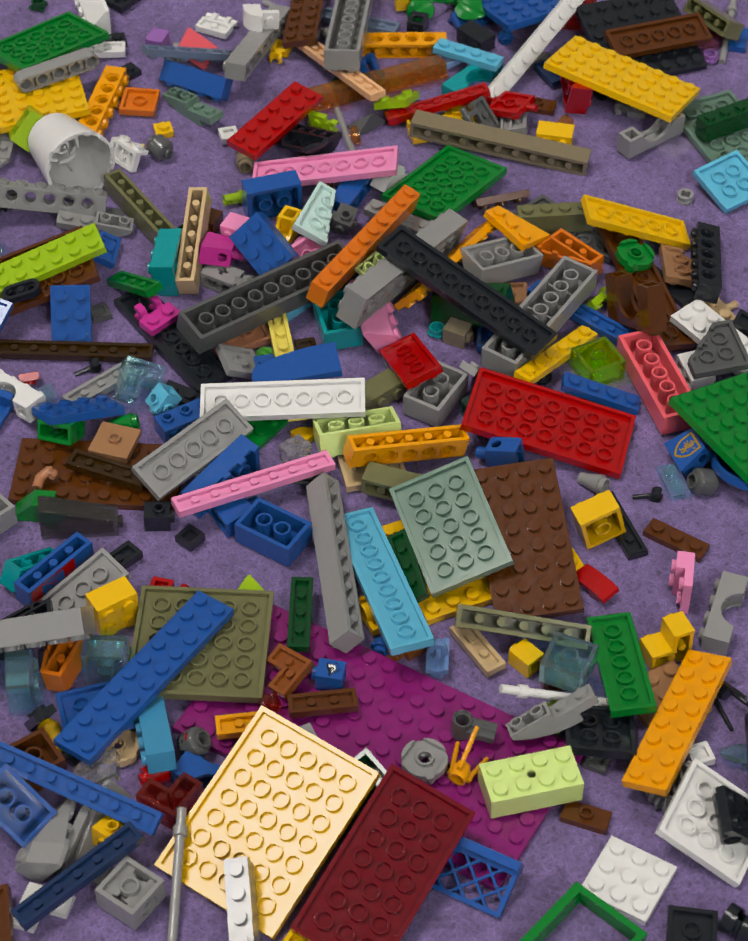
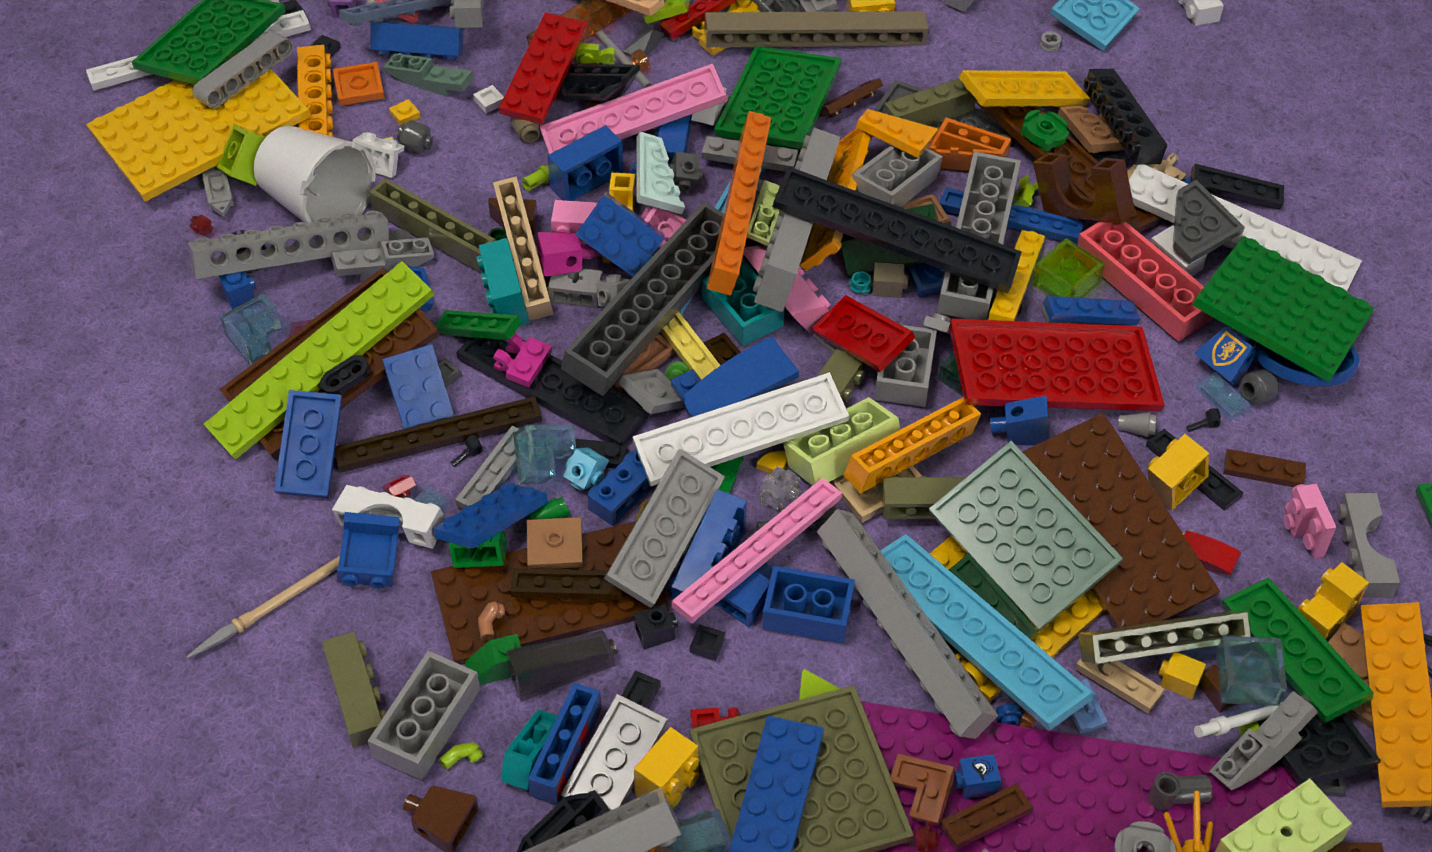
camera: 20 degrees left, 5 degrees up
dark green plate [287,577,314,653] -> none

